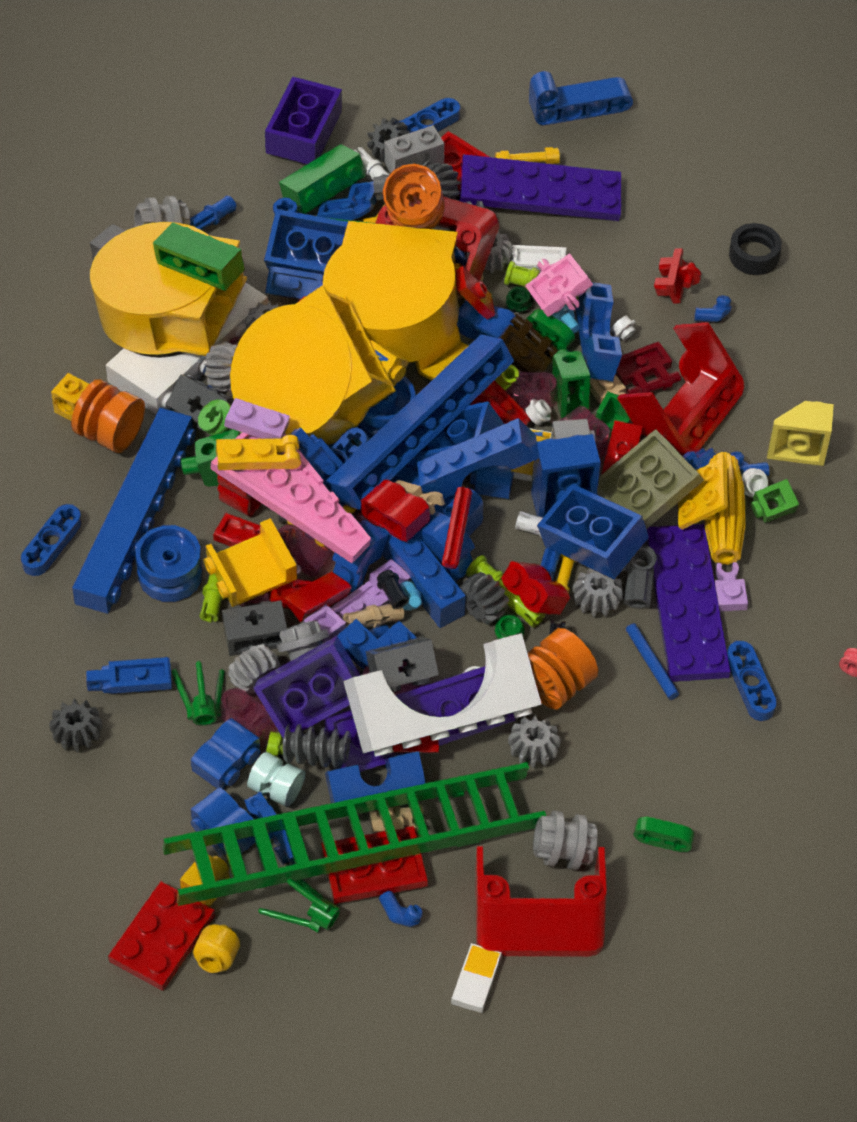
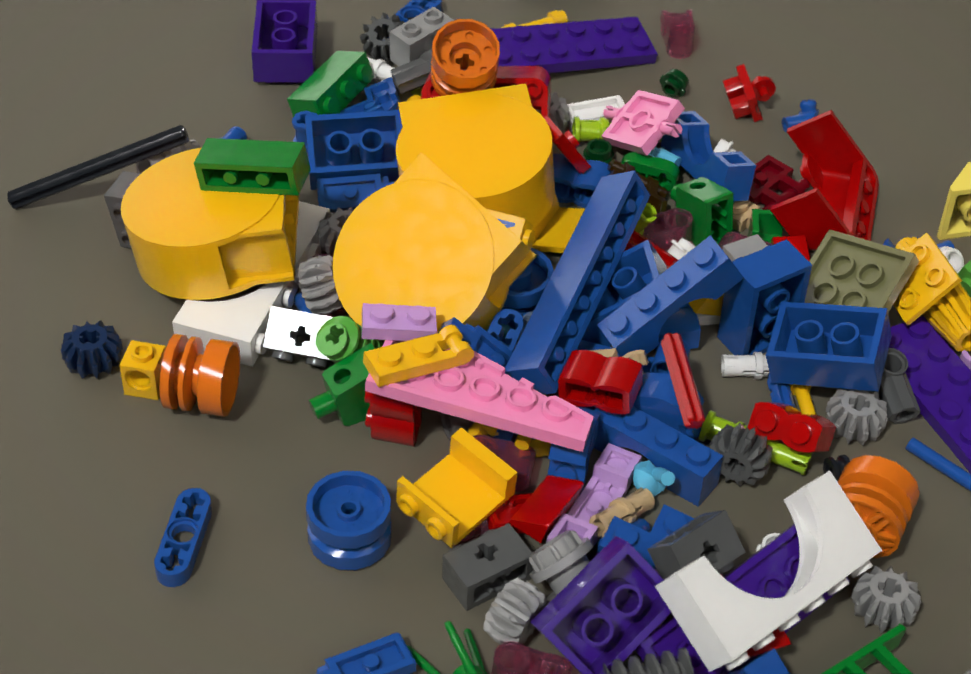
camera: 20 degrees left, 10 degrees down
blue brick [72,408,196,614] -> none
lime pin [199,574,224,623] -> none
red plate [213,513,260,547] -> none
black pin [377,570,409,609] -> none
green plate [495,615,525,639] -> none
black tyre [729,223,782,275] -> none
none -> black axle [7,125,189,209]
none -> dark blue gear [61,320,123,379]
none -> clear pink piece [660,10,695,59]
none -> dark green plate [660,69,689,97]

